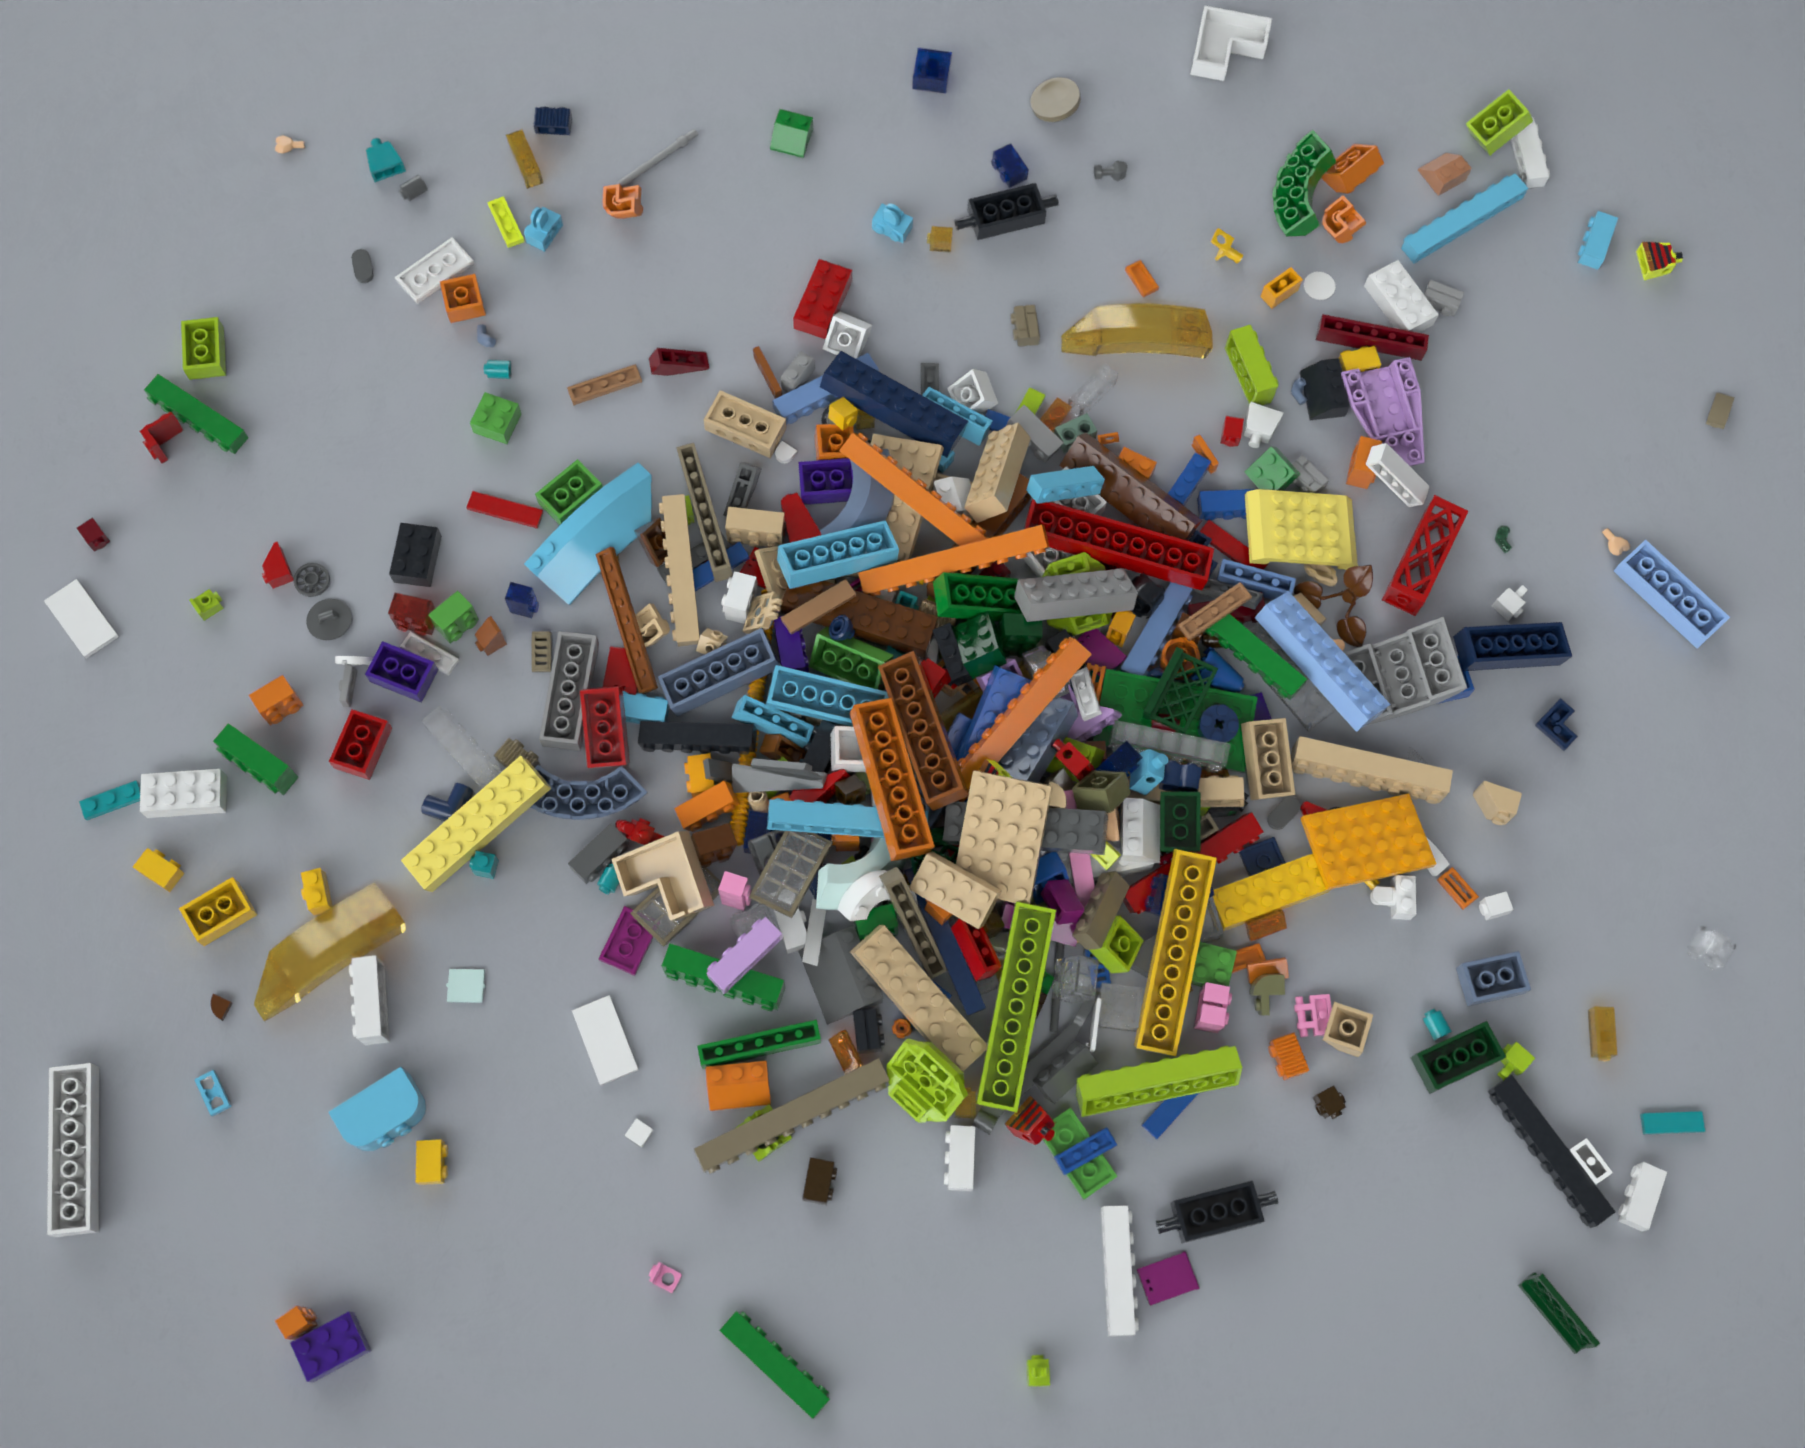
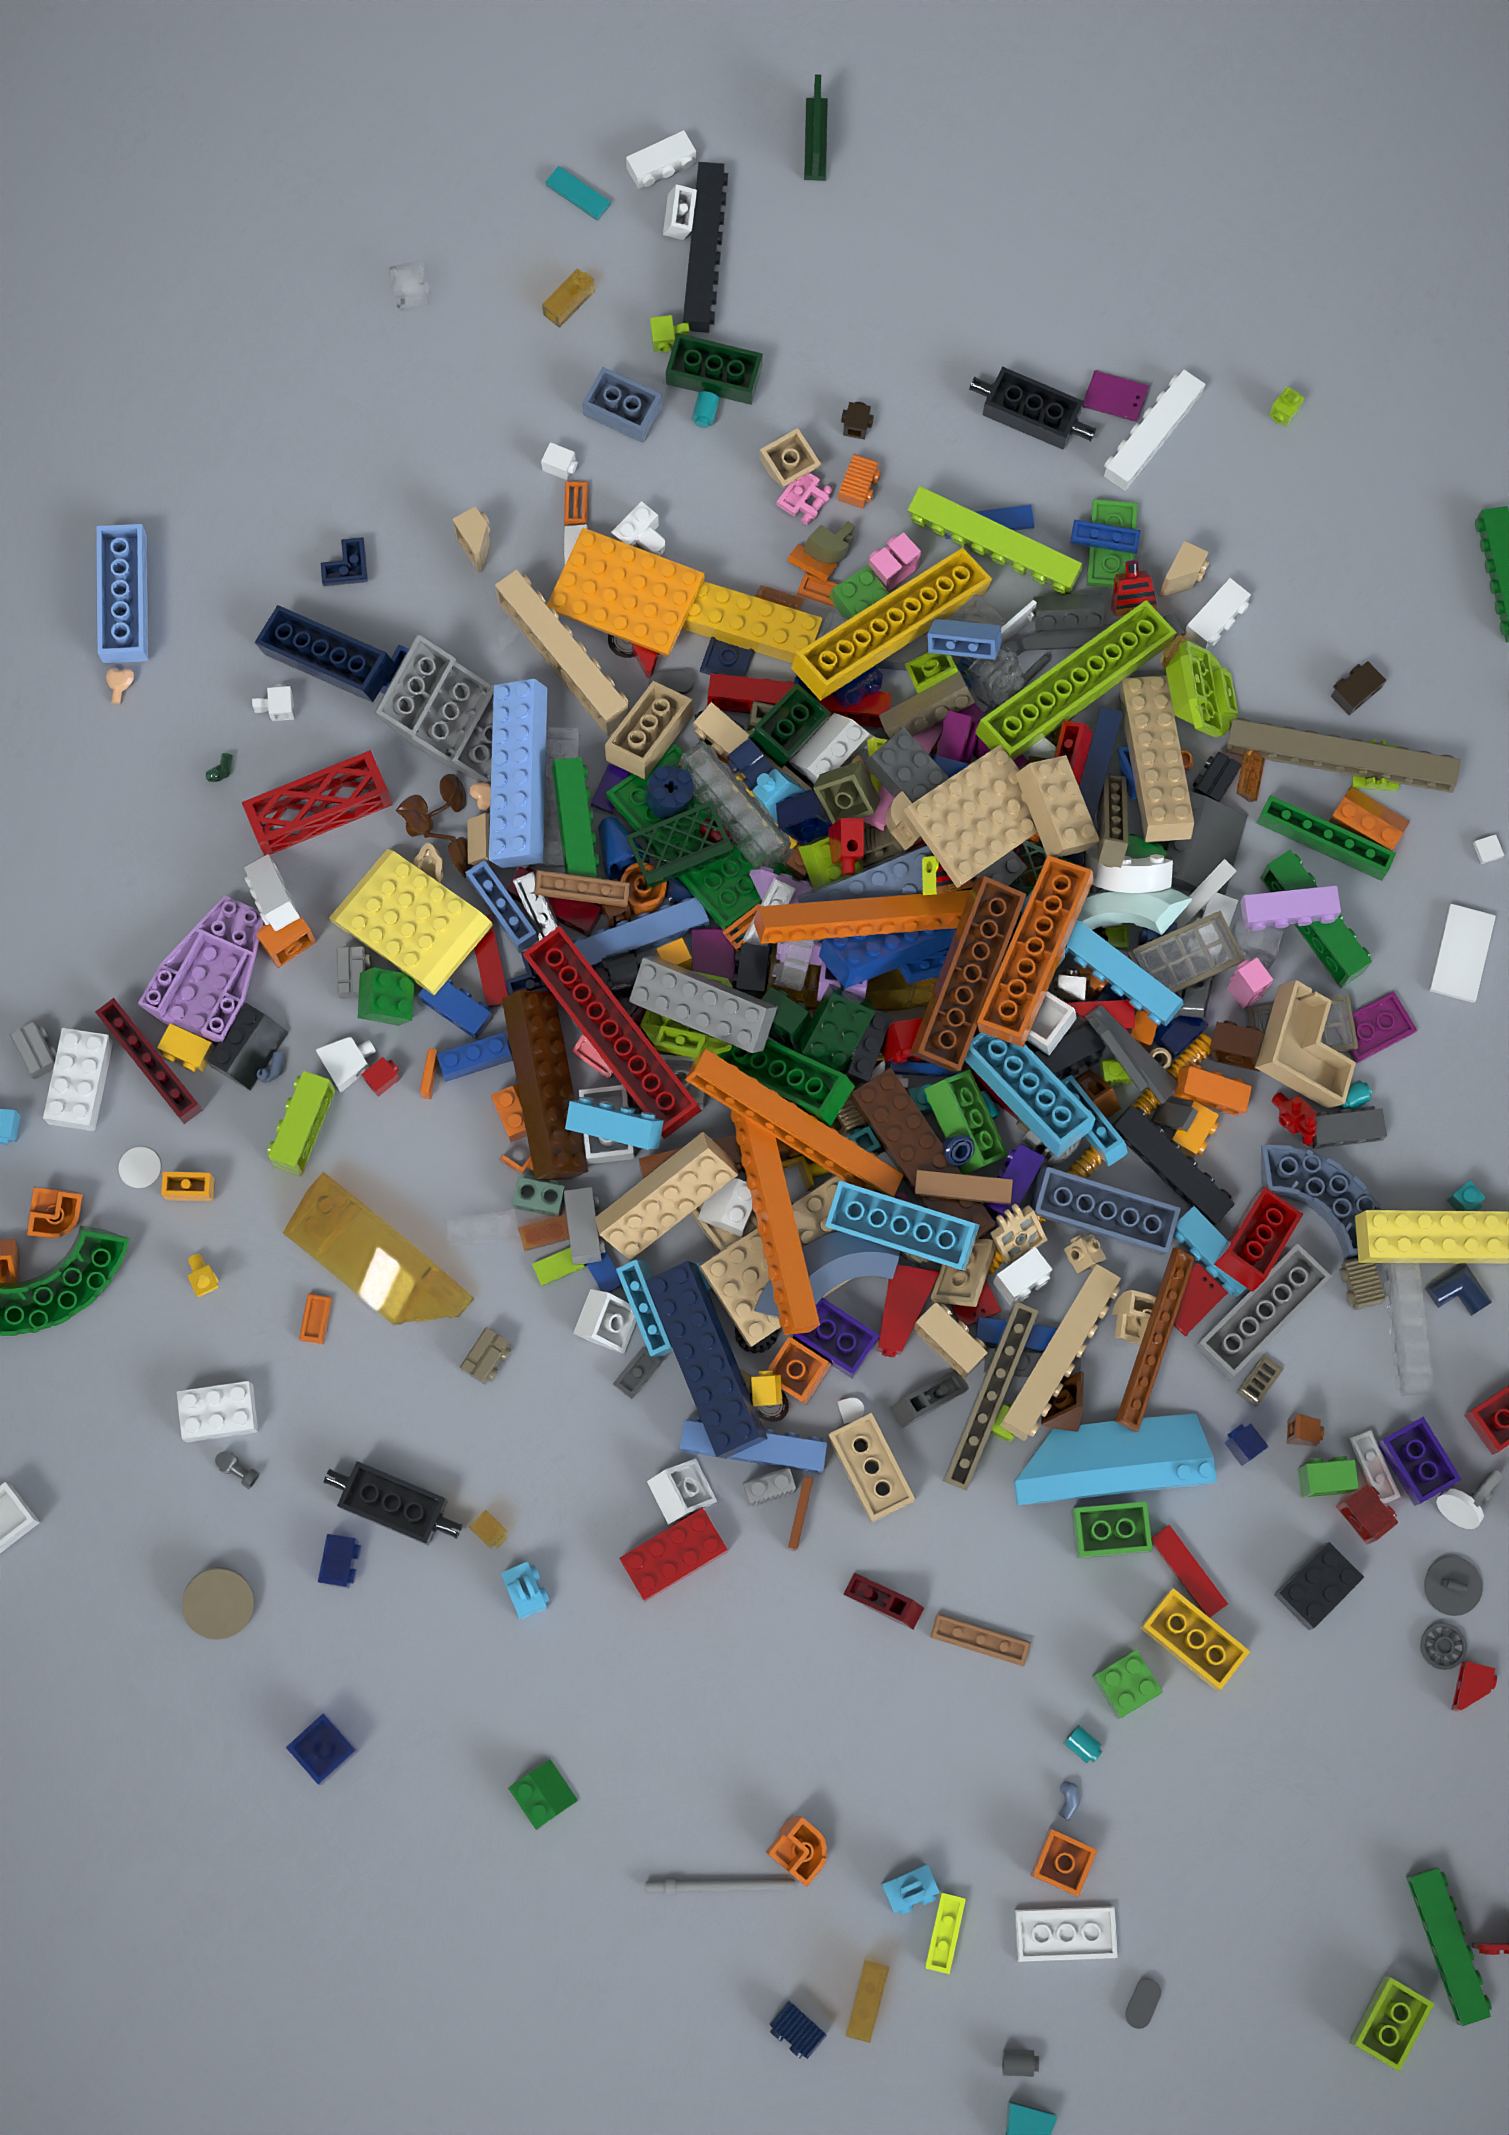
camera: 140 degrees left, 5 degrees up
none -> white brick [177,1381,258,1443]
none -> medium blue brick [928,619,1002,660]
none -> yellow brick [1140,1588,1251,1691]
none -> tan slope [1159,541,1209,597]

